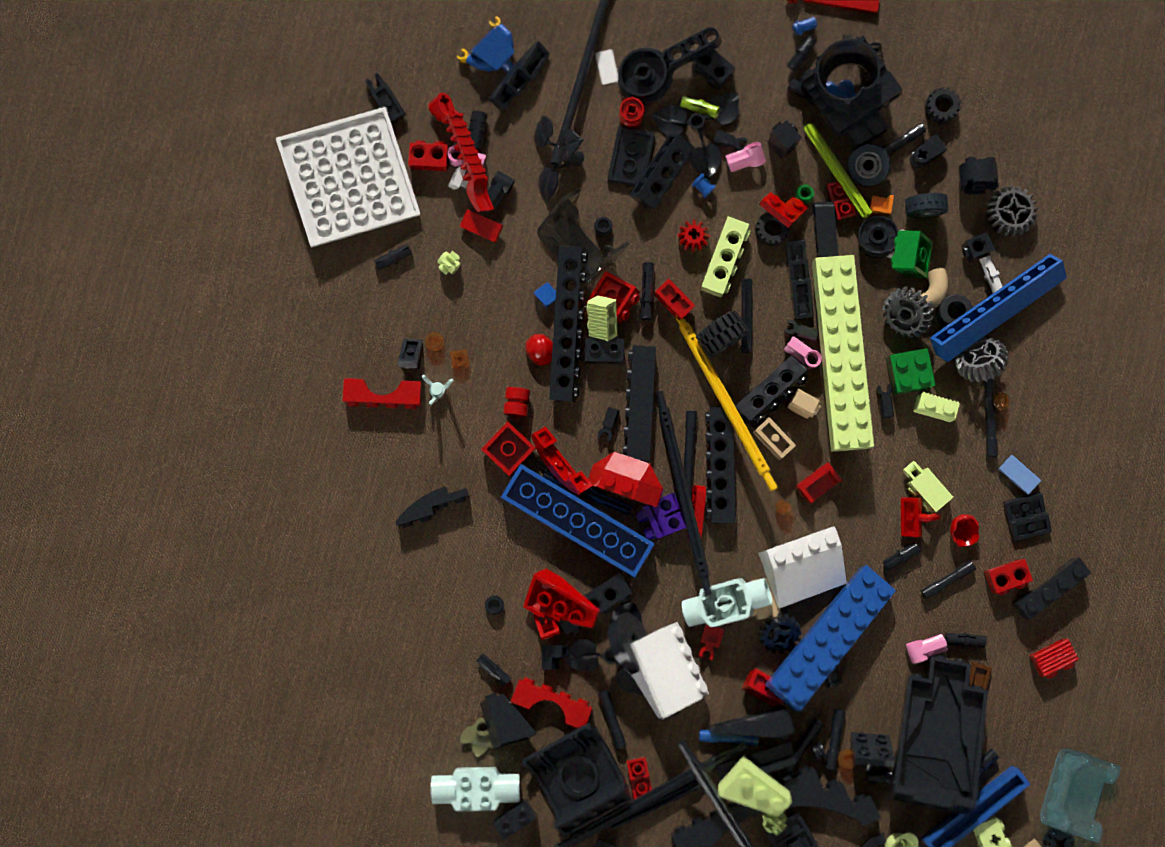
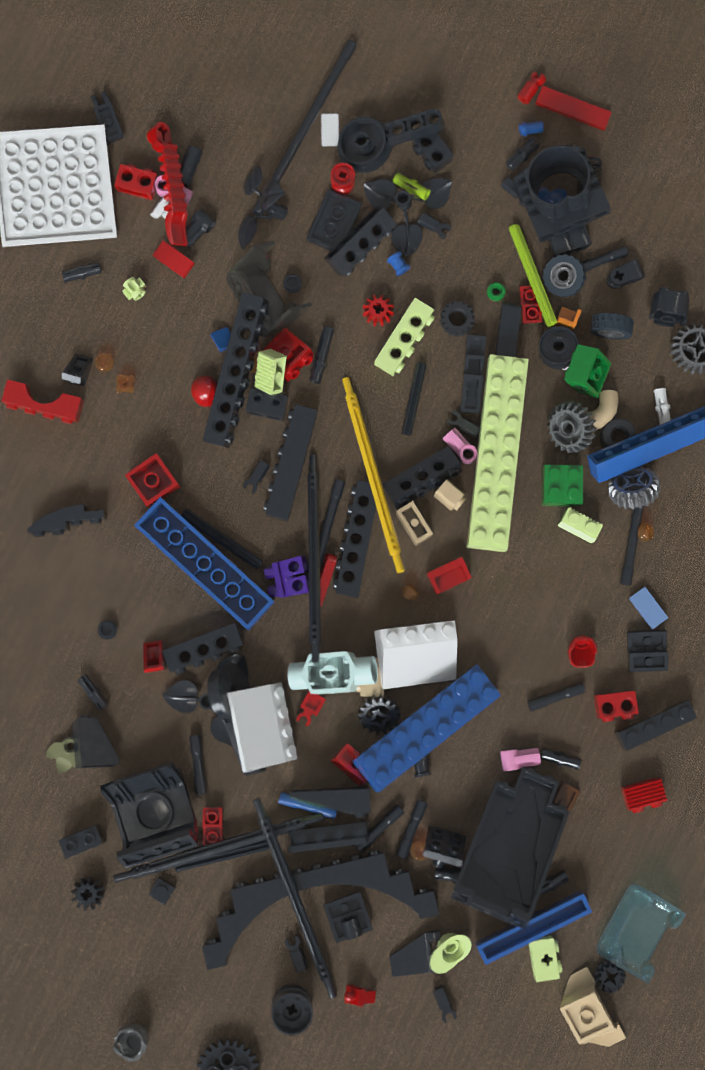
camera: 10 degrees right, 0 degrees up
light aqua plant [422,375,453,405] -> none
light aqua brick [431,767,520,811] -> none
blue torso [457,17,515,73] -> none
black slope [489,41,550,112] -> none
red wheel [503,387,530,417] -> none
red arch [511,677,592,728] -> none
red wedge [523,568,600,628] -> none
red slope [531,426,593,495] -> none
black piece [542,645,569,670] -> none
red wedge [588,452,664,507] -> none
red brick [654,279,696,322] -> none
black tyre [696,311,749,357] -> none
yellowish green wedge [718,757,791,817] -> none
bright pink piece [726,142,766,172] -> none
red plate [759,192,808,228] -> none
yellowish green gear [762,812,787,835] -> none
black brick [768,120,801,159] -> none
black bush [810,742,827,762] -> none
black bar [876,384,894,418] -> none
black axle [883,542,921,570] -> none
red plate [901,497,941,537] -> none
yellowish green brick [903,461,953,513] -> none
black tyre [924,87,961,124] -> none
black brick [962,232,995,262] -> none

